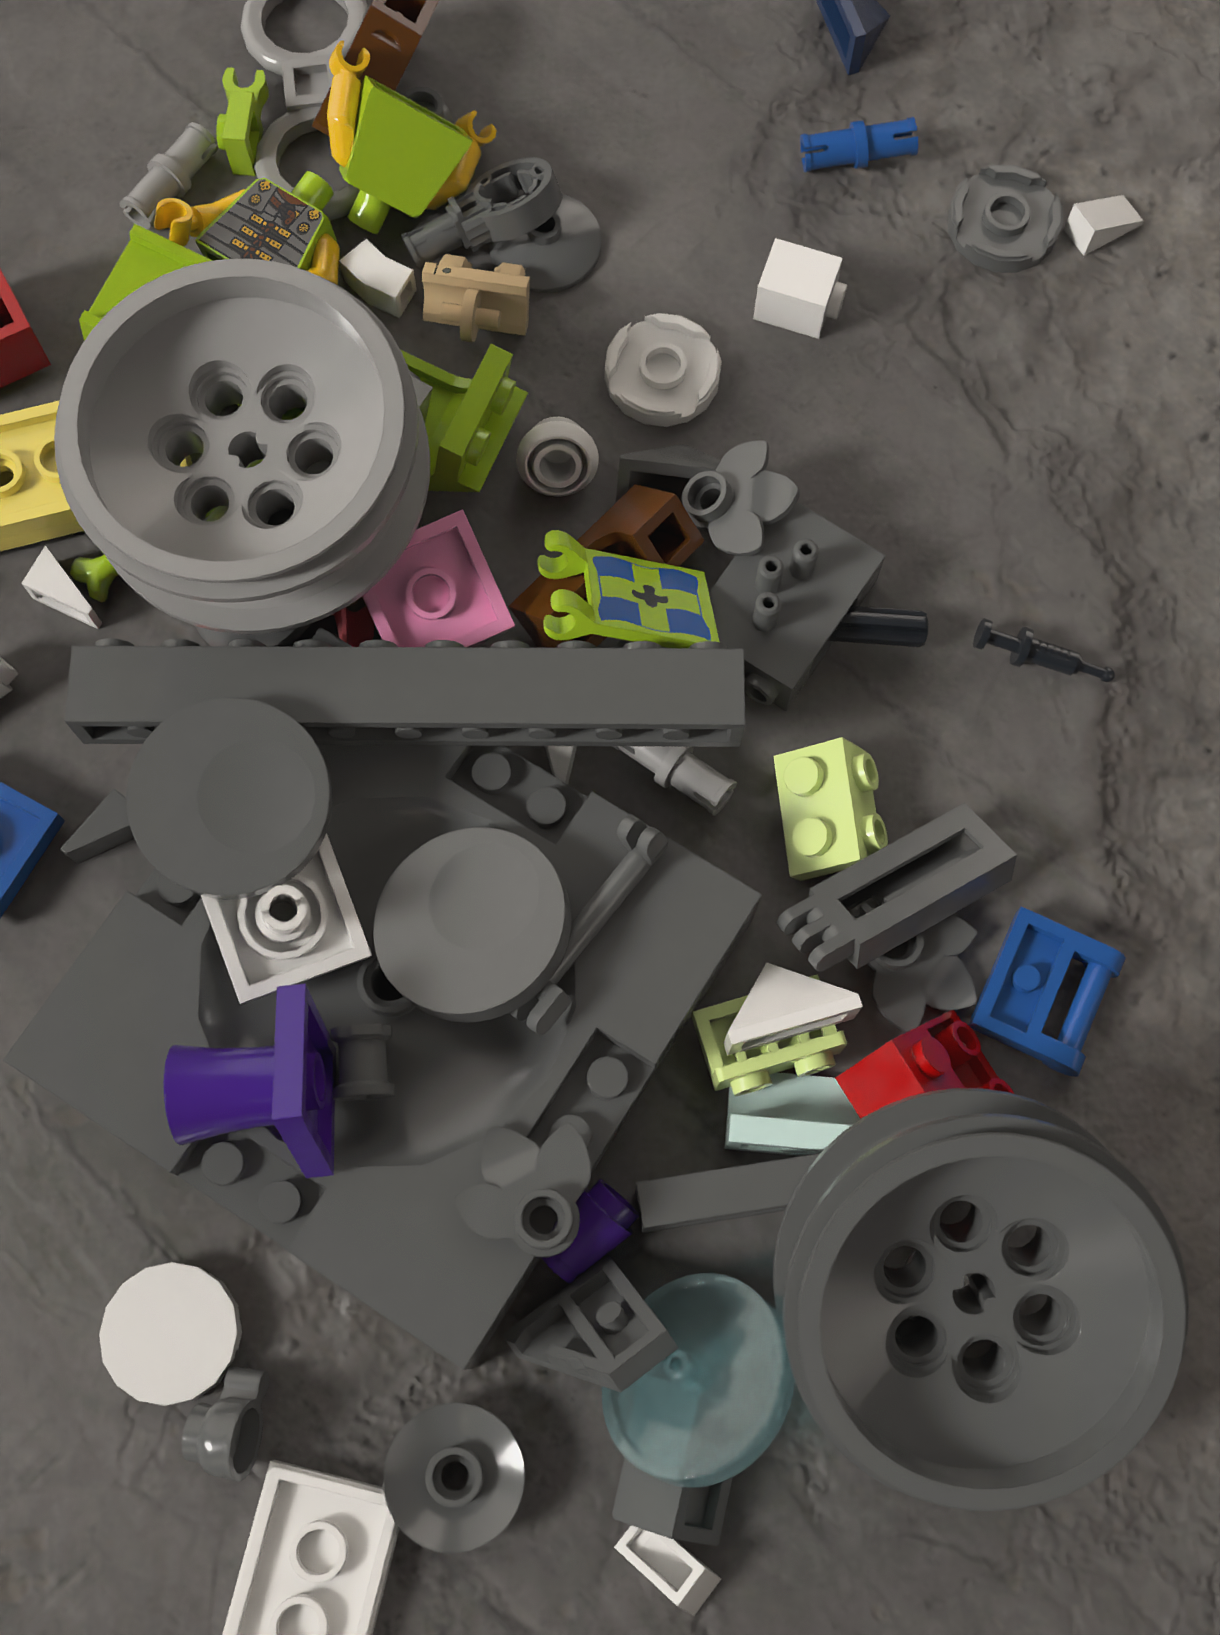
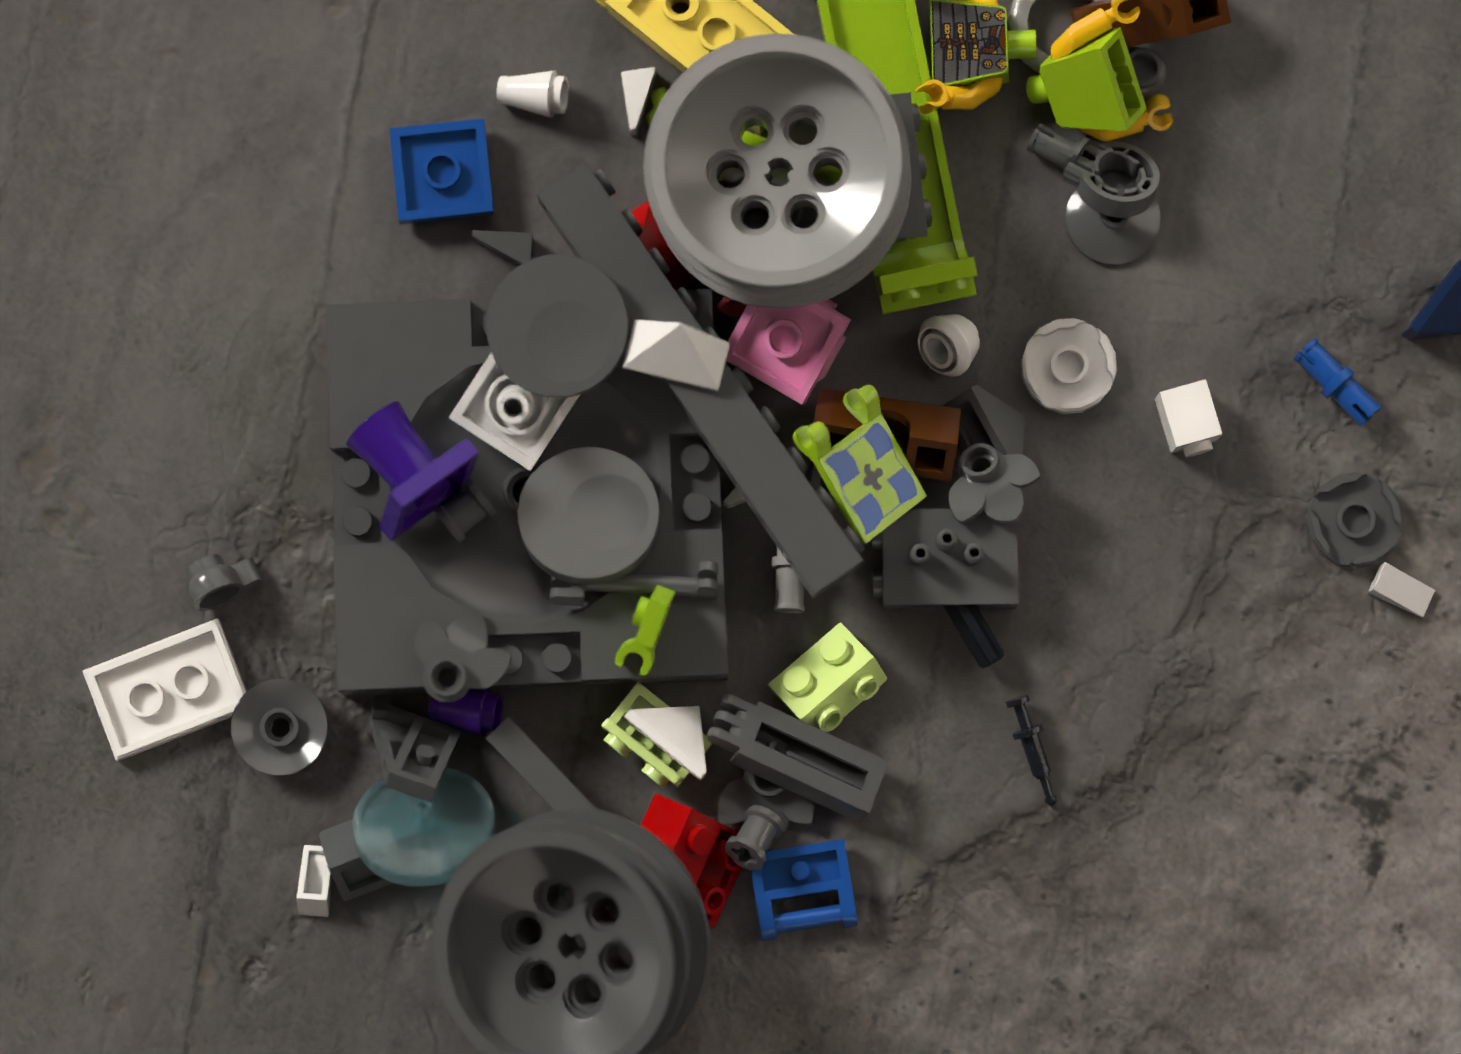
camera: 55 degrees right, 10 degrees up
white tile [99,1262,242,1406] -> none
white piece [339,239,417,318] -> none
tan hips [422,254,530,342] -> none
light aqua panel [725,1072,860,1156] -> none
none -> lime plate [615,584,676,676]
none -> white slope [623,320,730,391]
none -> dark grey bush [724,805,785,870]

